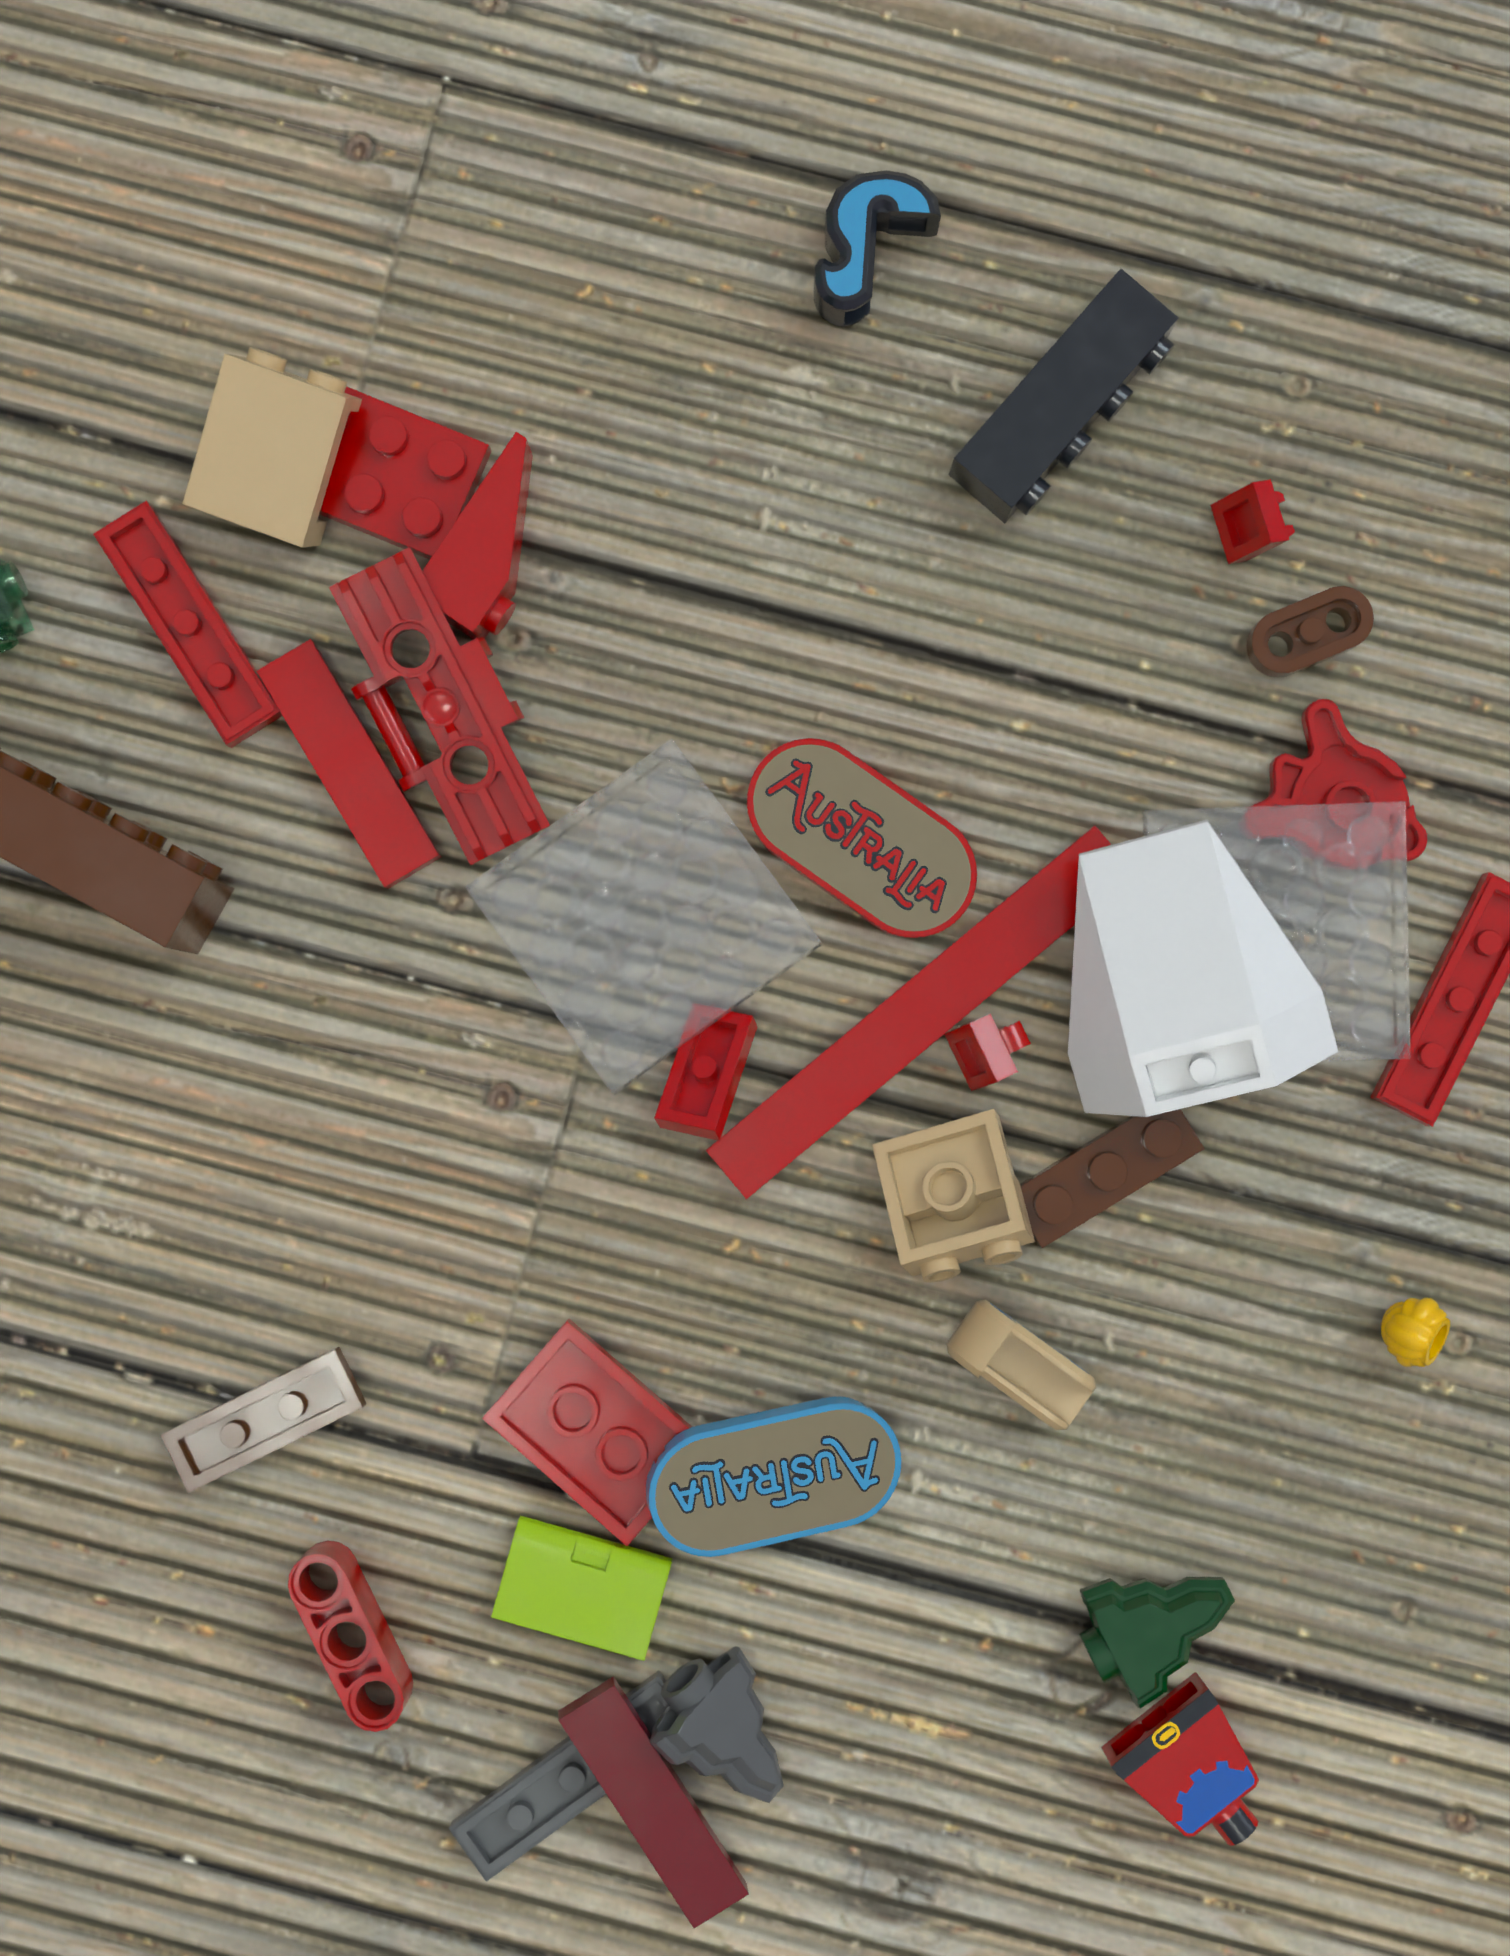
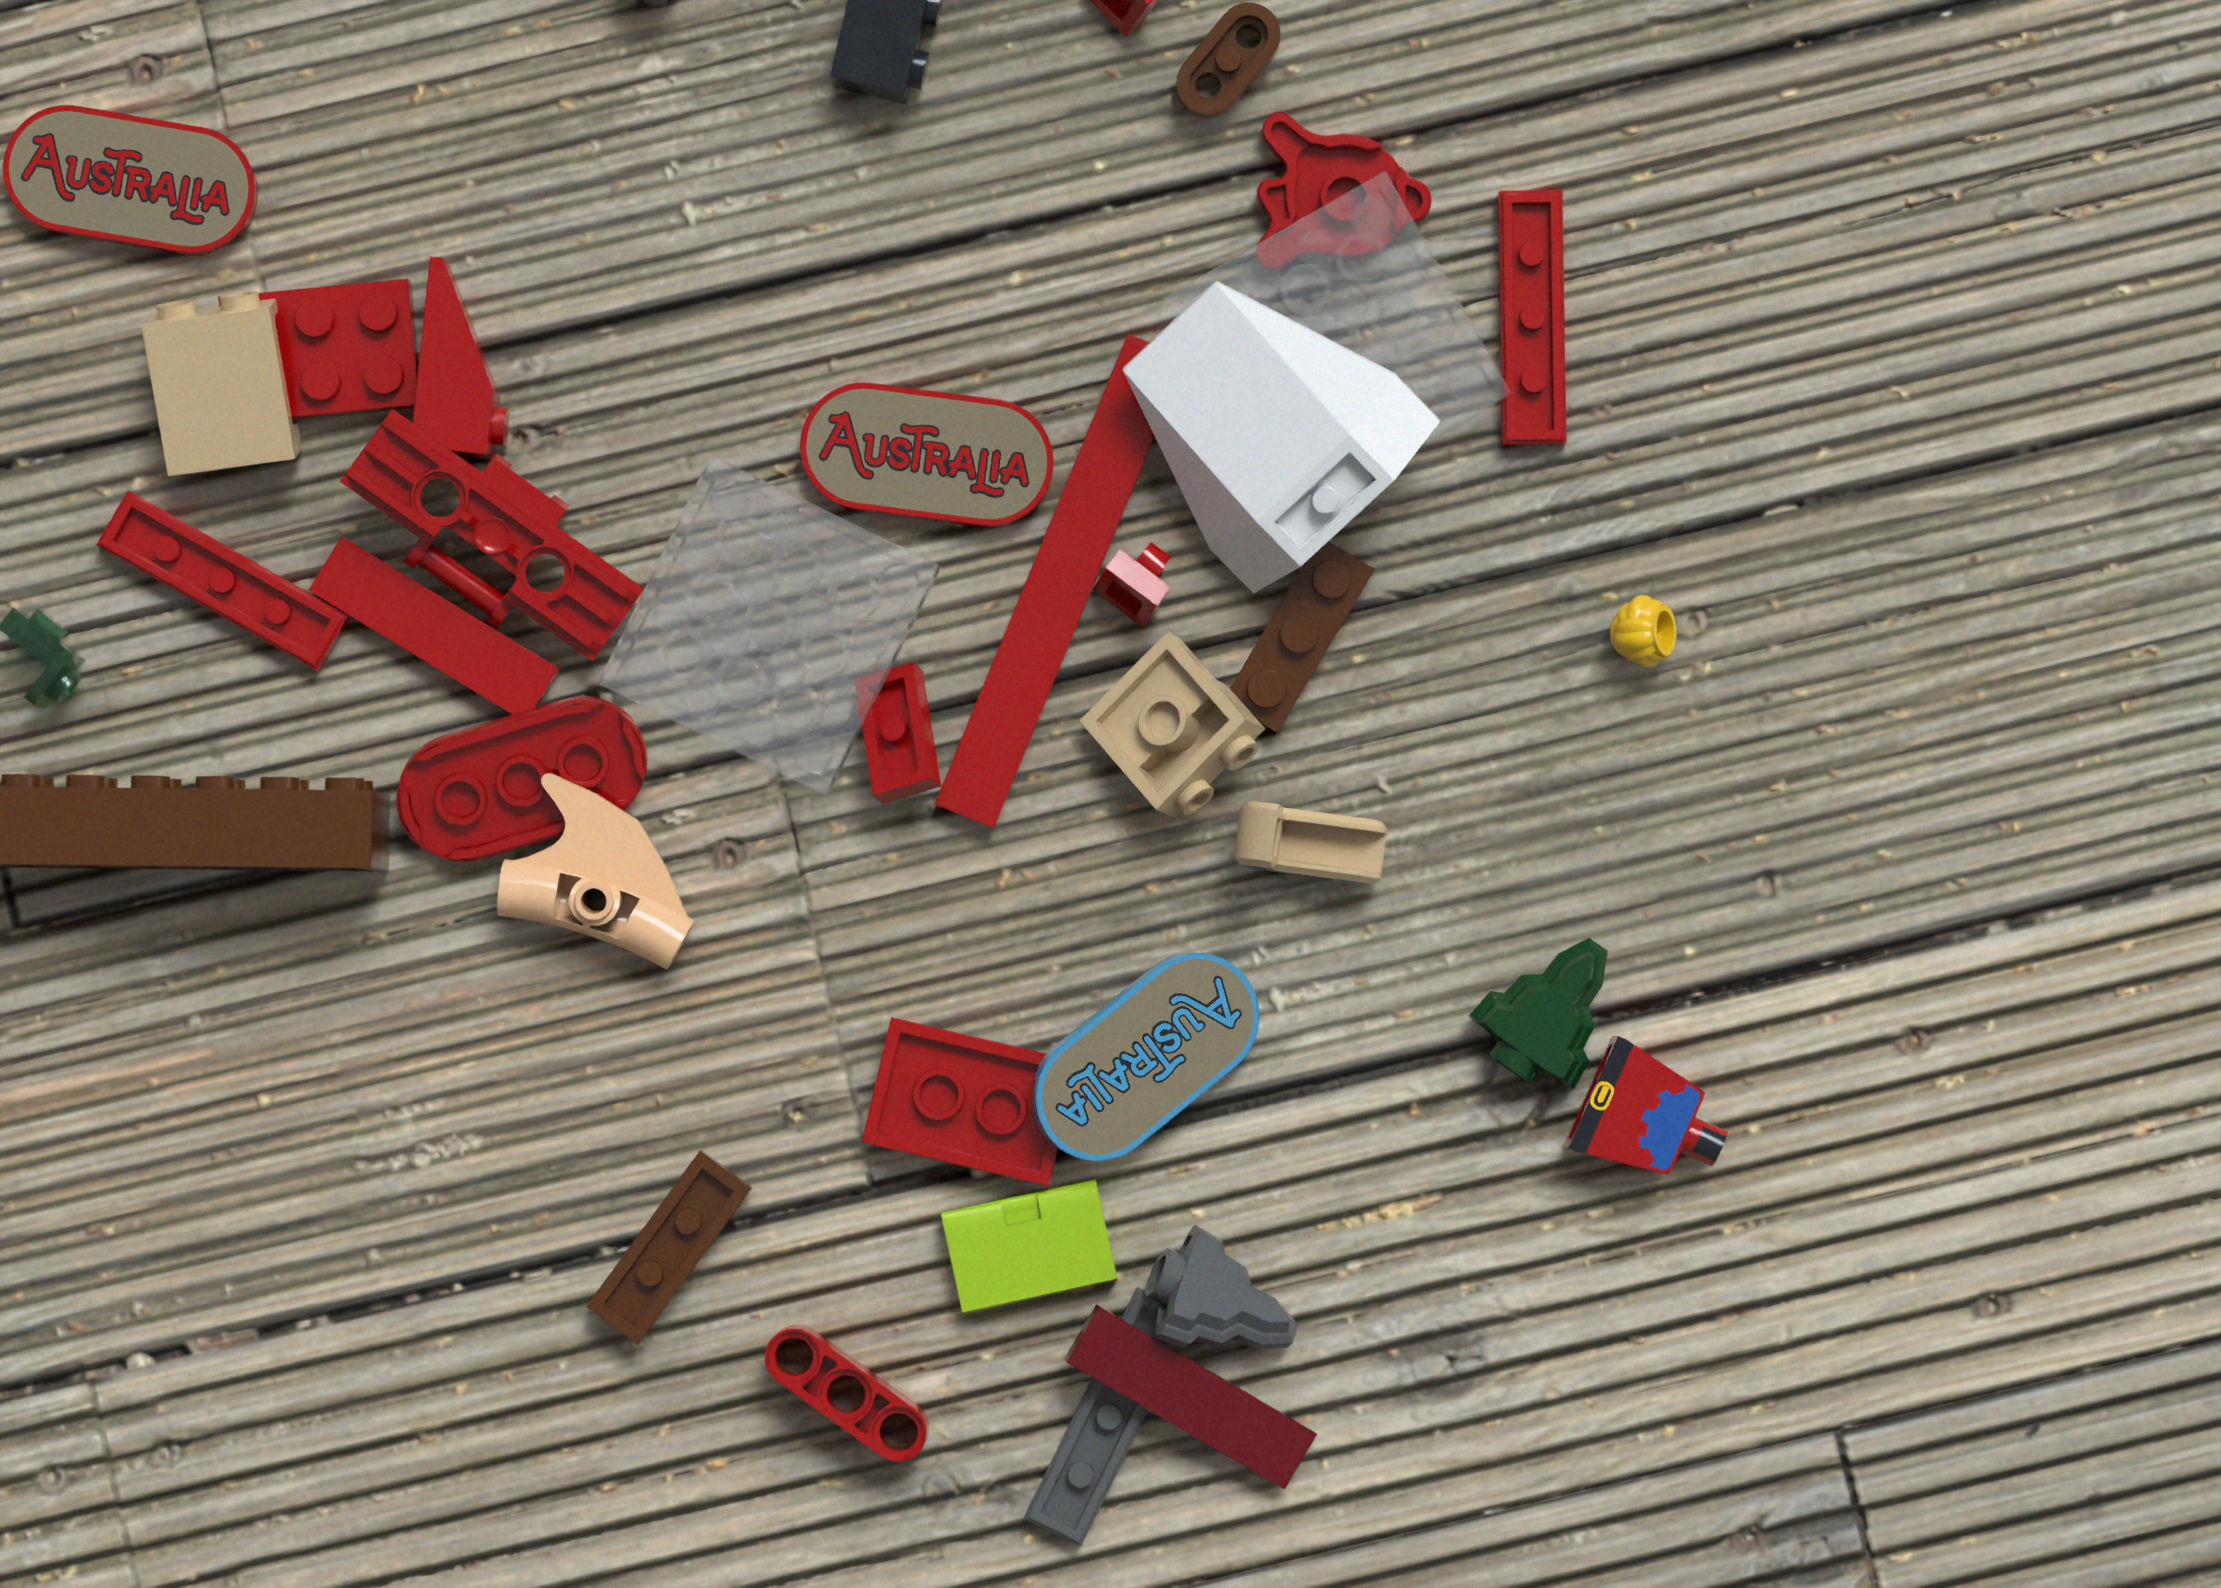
camera: 25 degrees left, 0 degrees up
none -> dark tan tile [3,105,258,256]
none -> red tile [396,696,648,863]
none -> light nougat pin [497,773,695,970]

